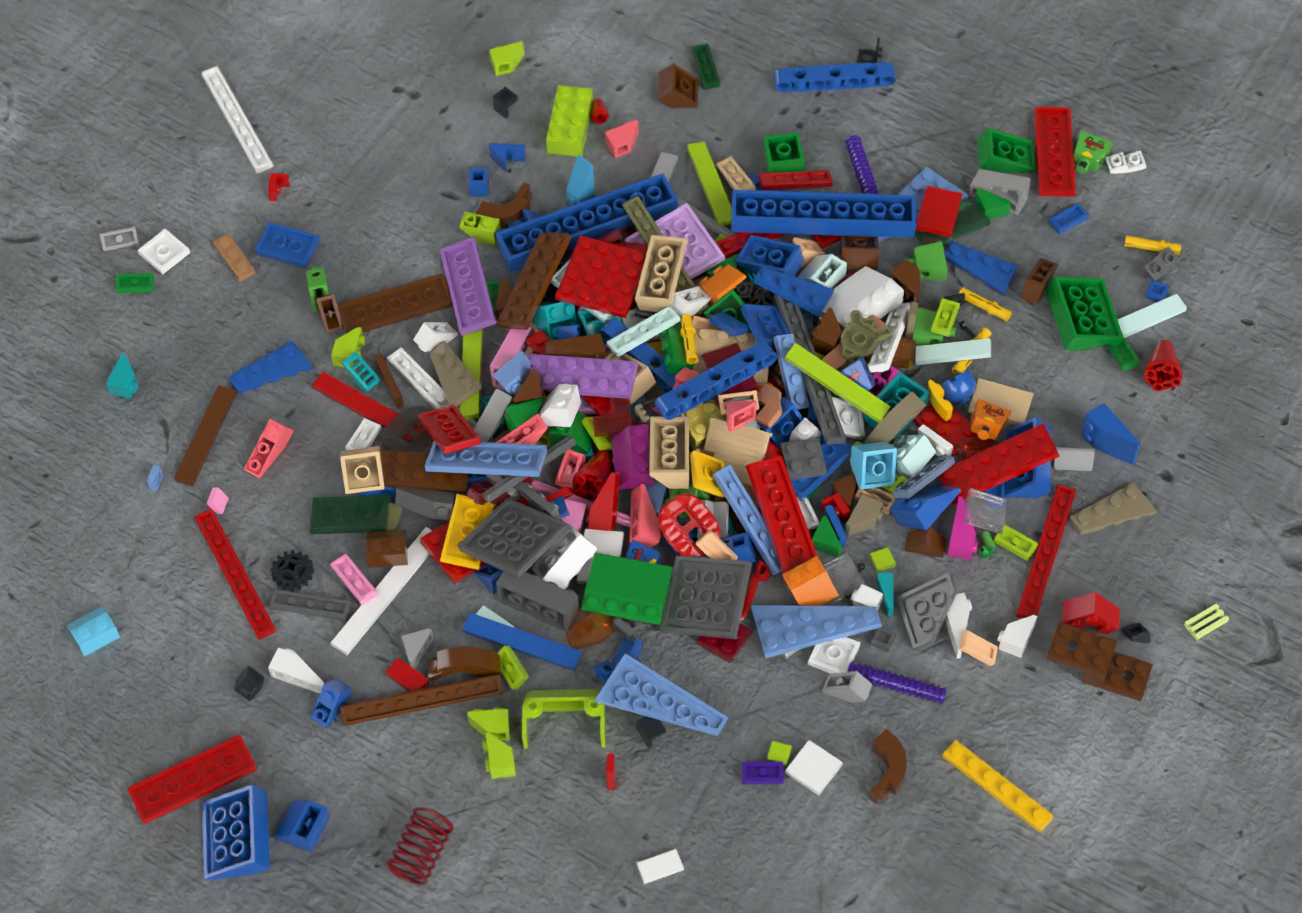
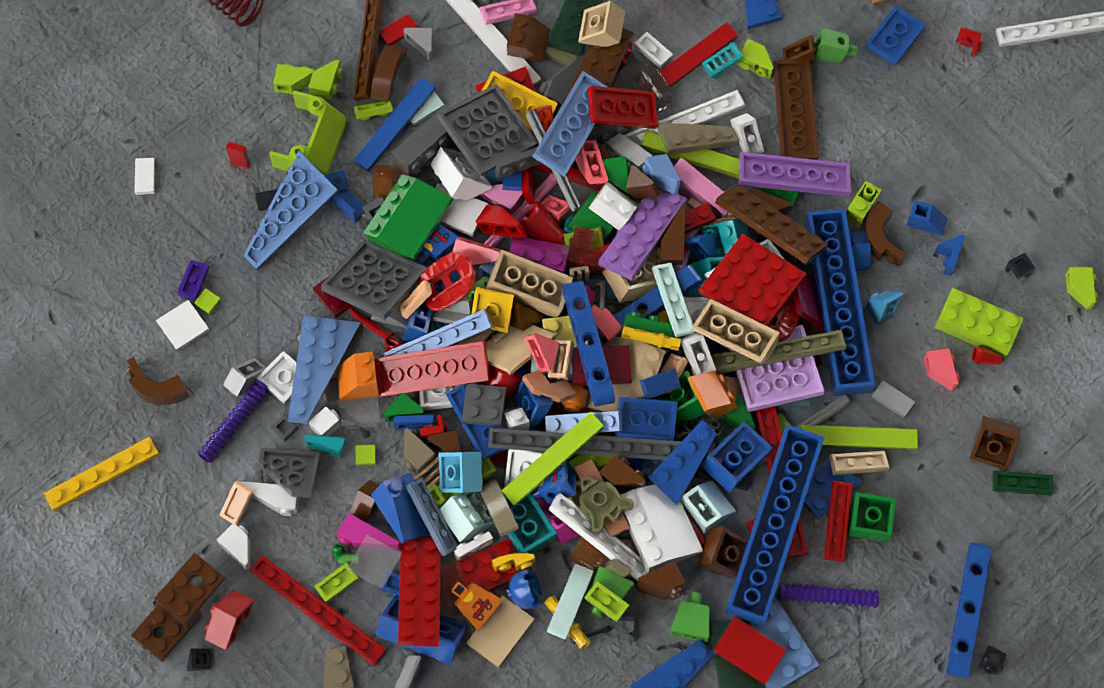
camera: 105 degrees right, 10 degrees up
reddish brown tile [375,353,404,409] -> none
light nougat slope [792,237,825,267] -> none
yellow pin [959,287,1012,322] -> none

